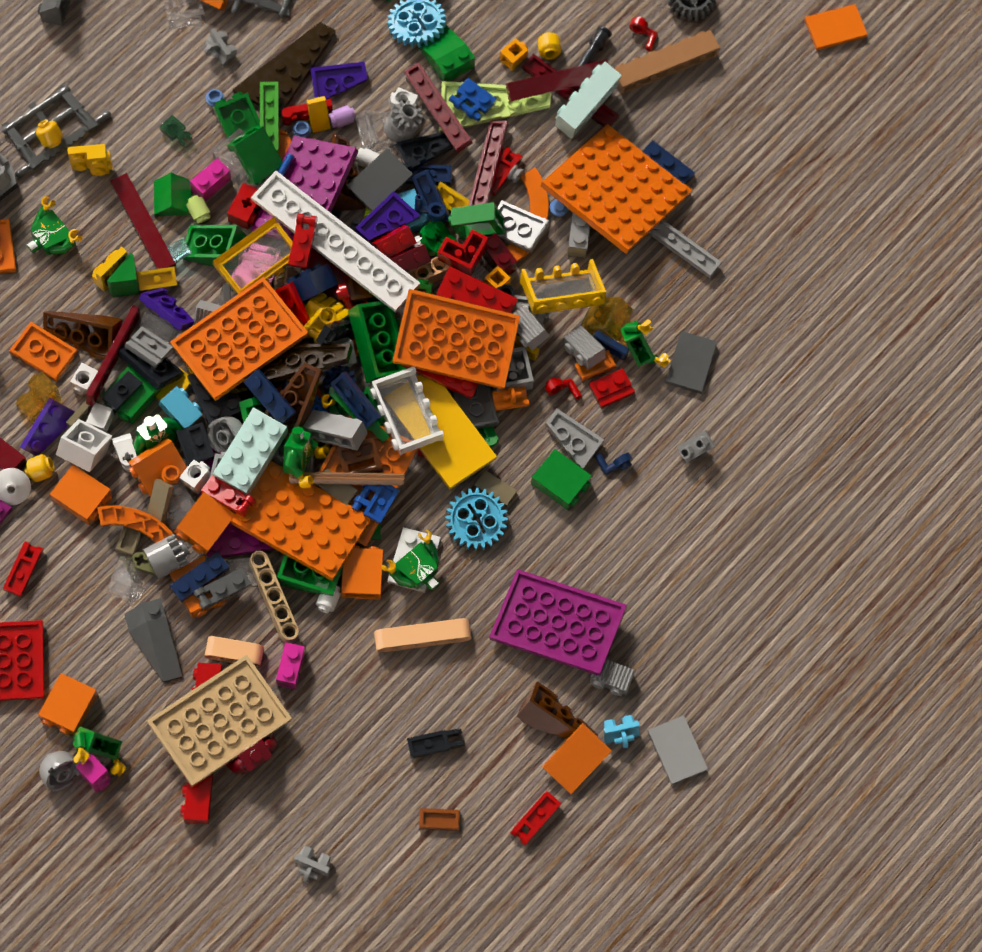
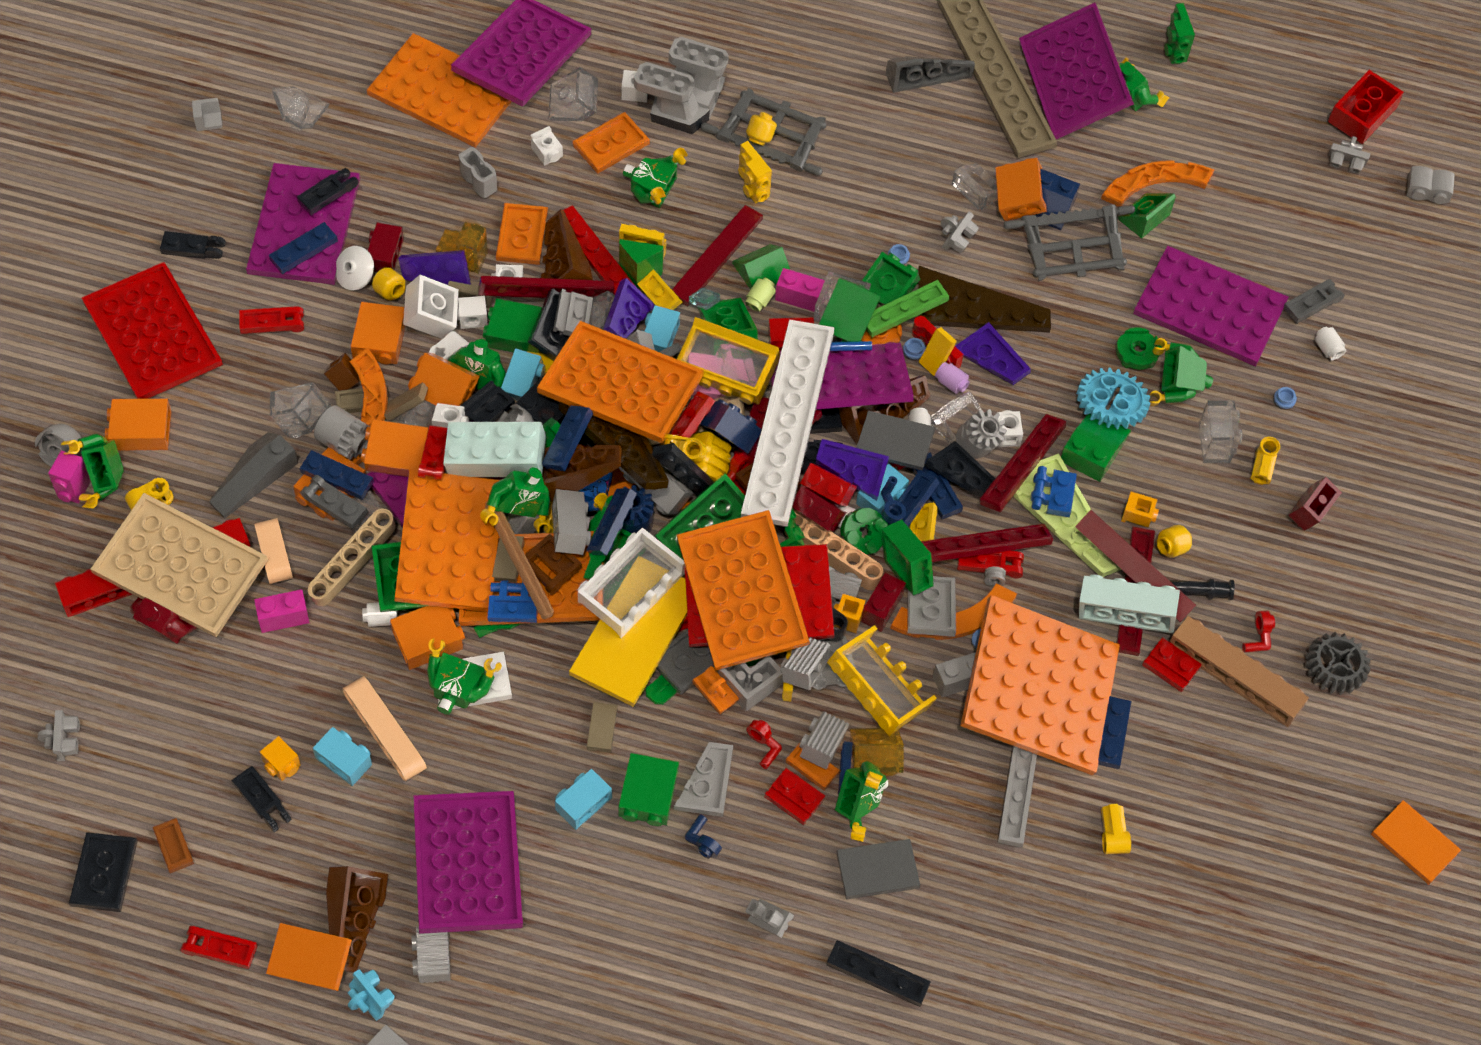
camera: 65 degrees right, 10 degrees down
black plate [102,371,143,412] -> none
clear green plate [159,115,193,147] -> none
orange plate [161,465,181,485] -> none
red plate [288,213,318,269] -> none
red brick [437,229,488,276] -> none
medium azure gear [445,487,508,550] -> none
none -> black tile [69,832,138,912]
none -> yellow piece [125,478,174,510]
none -> light orange brick [260,736,301,781]
none -> medium azure brick [313,727,372,786]
none -> reddish brown panel [324,353,360,391]
none -> medium azure brick [555,769,612,830]
none -> red plate [563,205,635,297]
none -> medium azure brick [641,305,680,352]
none -> black plate [826,940,931,1007]
none -> yellow piece [1101,804,1131,854]
none -> red plate [1142,637,1202,693]

